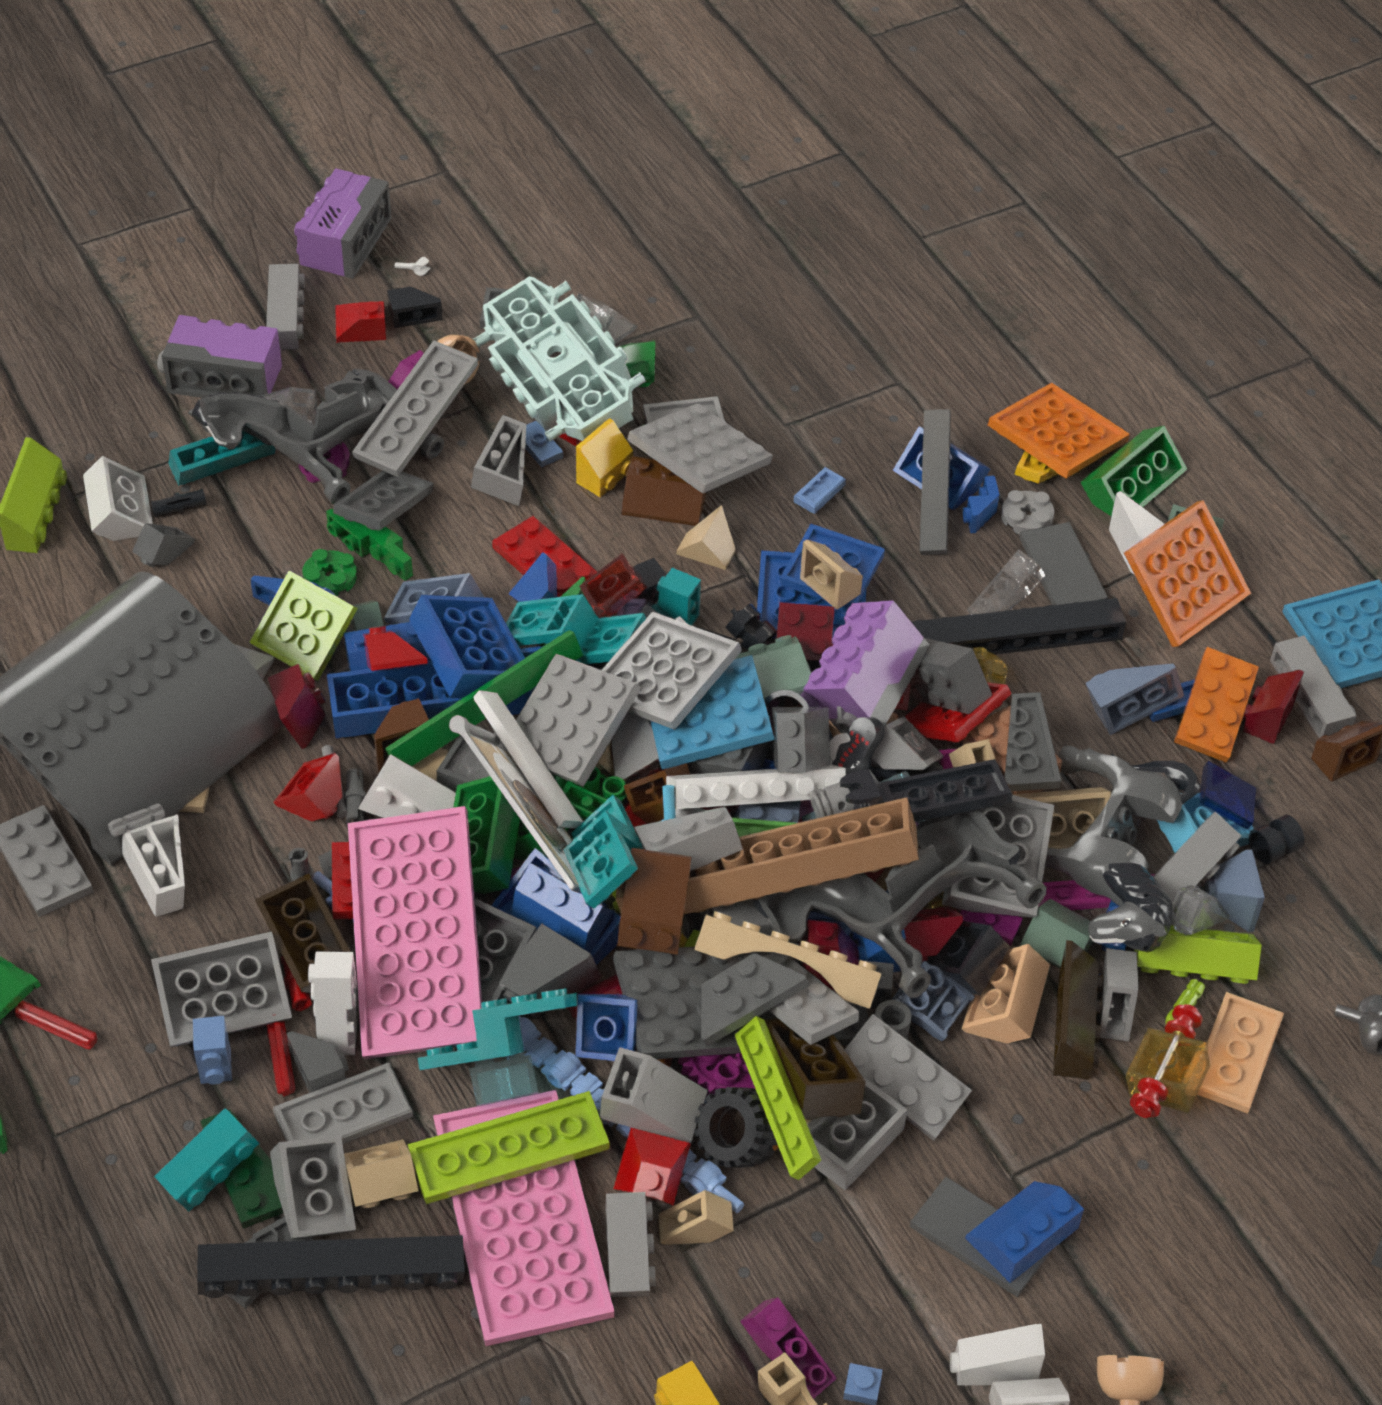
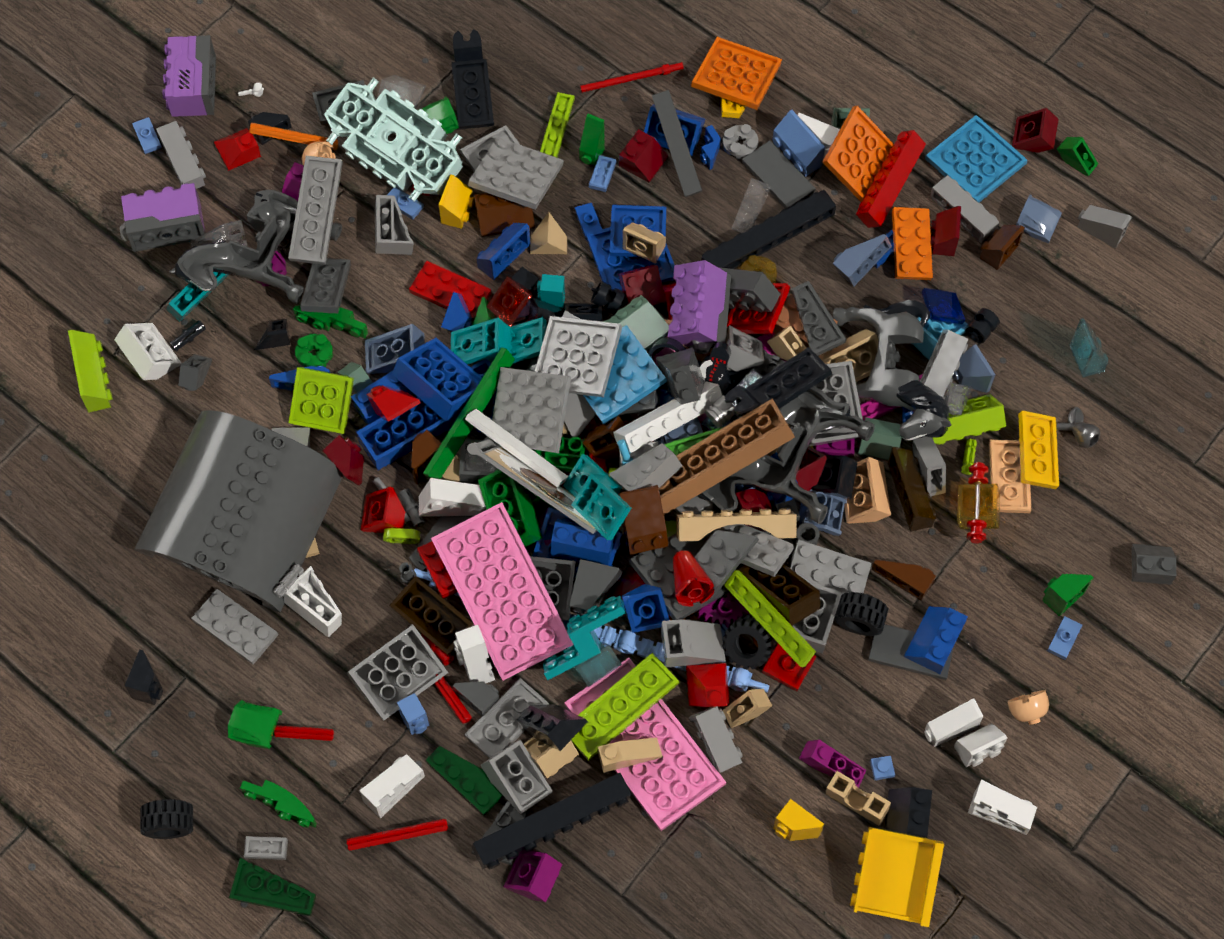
camera: 20 degrees left, 15 degrees up
teal brick [154,1108,260,1212] -> none
green slope [1080,426,1187,517] -> none
none -> medium blue plate [132,117,162,154]
none -> orange axle [249,123,338,150]
none -> black slope [253,319,290,351]
none -> red axle [346,819,448,851]
none -> white wedge [359,754,425,819]
none -> lime beam [383,528,421,544]
none -> black hinge [451,29,494,130]
none -> blue slope [477,223,531,280]
none -> magenta slope [504,850,563,902]
none -> black slope [517,704,588,751]
none -> lime tile [540,92,575,158]
none -> blue plate [575,202,602,240]
none -> green slope [579,114,605,166]
none -> red bar [580,62,684,93]
none -> tan slope [598,737,662,773]
none -> dark red slope [619,129,668,183]
none -> red cone [673,551,714,607]
none -> red plate [762,643,817,691]
none -> medium blue slope [772,110,825,177]
none -> black tyre [834,592,889,636]
none -> red brick [856,130,926,228]
none -> reddish brown slope [871,560,936,601]
none -> yellow plate [1018,411,1059,489]
none -> green slope [1042,574,1094,617]
none -> medium blue plate [1047,616,1082,660]

